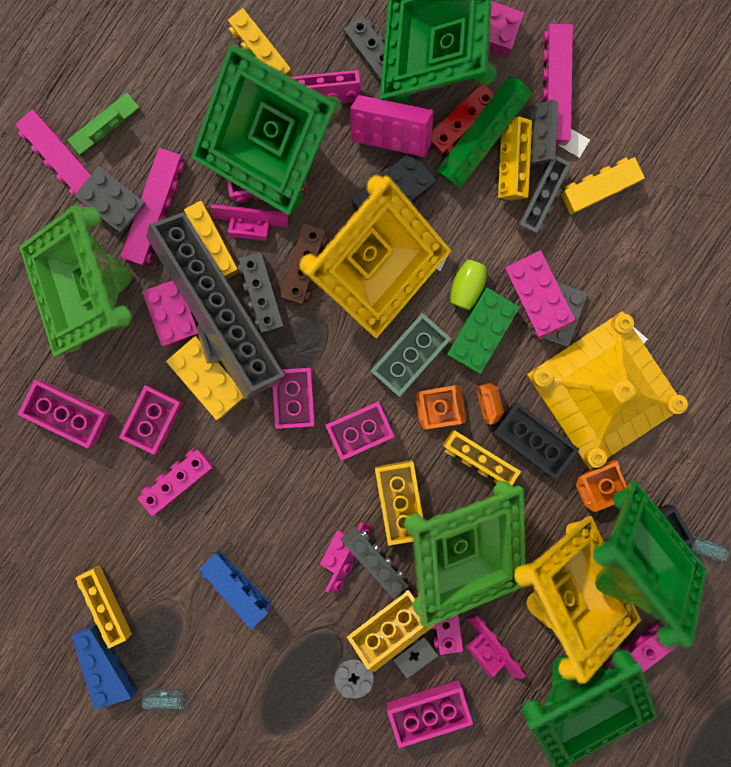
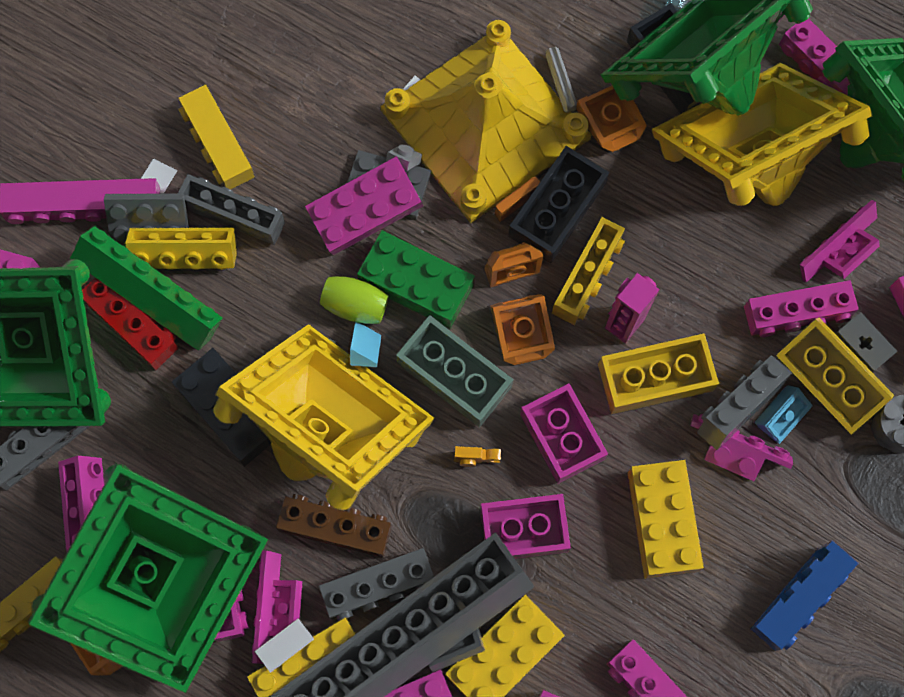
camera: 90 degrees left, 15 degrees down
dark pink brick [350,95,433,157] -> none
bright green piece [404,481,526,628] -> none
none -> white sticker [255,619,314,673]
none -> medium azure slope [350,322,381,367]
none -> light grey plate [386,145,422,171]
none -> light orange plate [454,446,501,467]
none -> orange tile [495,176,540,222]
none -> light grey axle [546,47,577,113]
none -> dark pink brick [605,273,660,344]
none -> yellow brick [628,460,704,579]
none -> medium azure slope [755,385,813,444]

